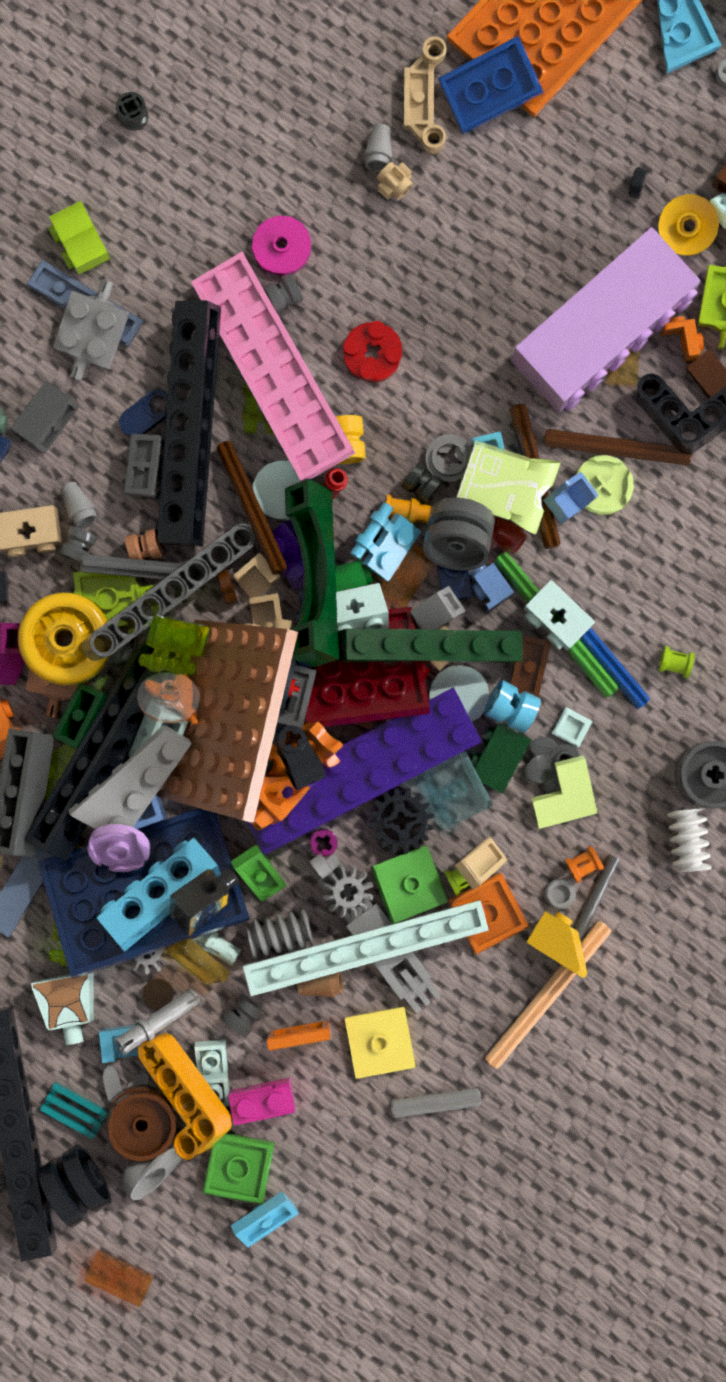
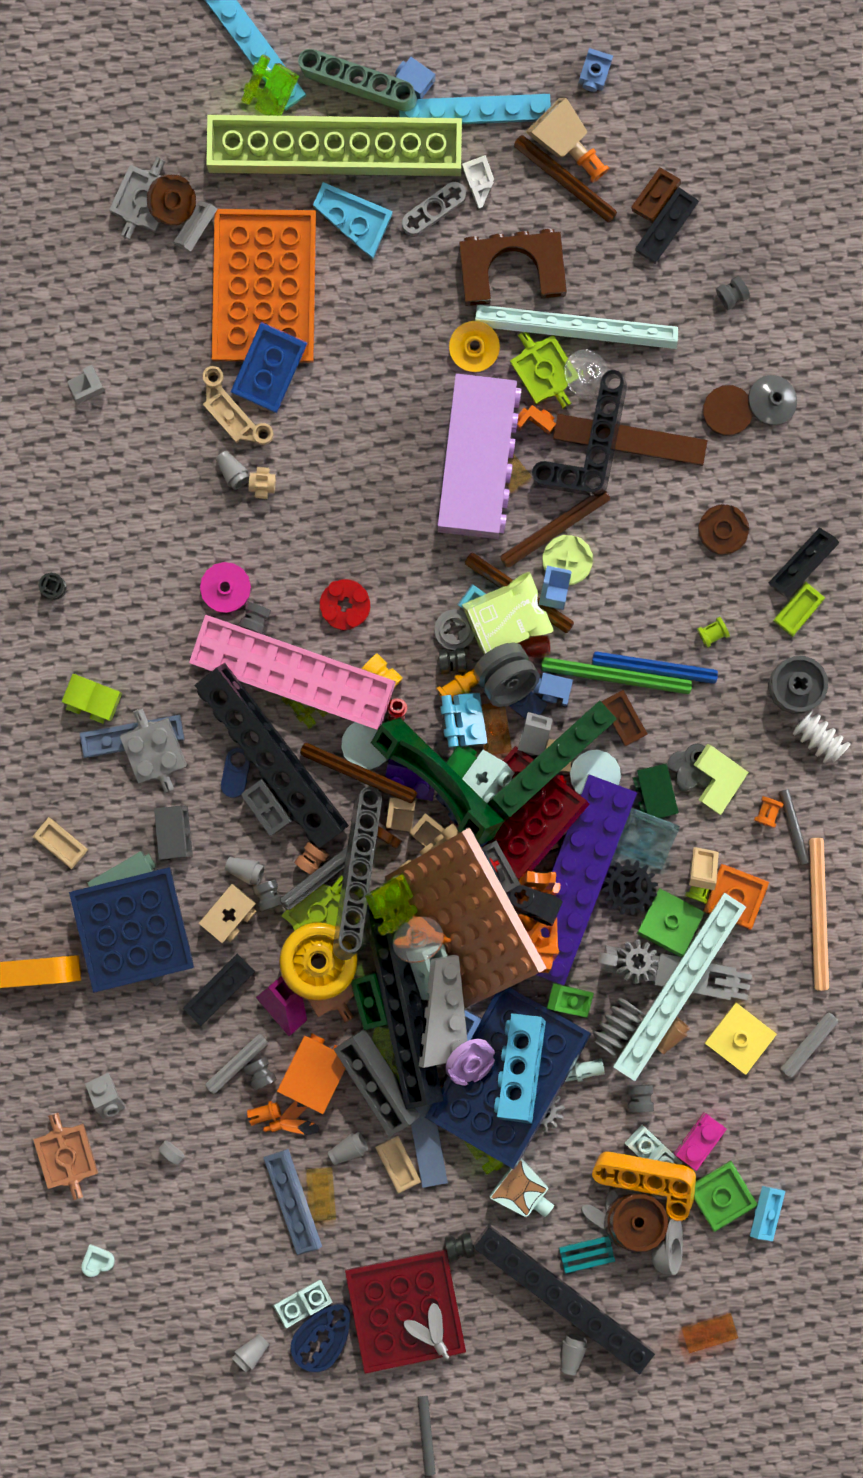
camera: 45 degrees left, 0 degrees up
black wheel [38,1144,112,1228] -> none
medium azure panel [99,1025,139,1063] -> none
light grey pin [114,988,201,1056] -> none
dark brown tile [143,978,174,1010] -> none
clear yellow tile [165,938,230,985] -> none
clear smoke torso [169,868,239,937] -> none
orange tile [267,1020,331,1051] -> none
magenta bush [310,829,338,856] -> none
medium azure wheel [484,680,541,734] -> none
light aqua brick [523,580,595,651] -> none
yellow slope [526,911,587,978] -> none
light grey tile [545,878,576,909] -> none
light aqua tile [551,707,593,748] -> none
black tile [628,167,648,199] -> none

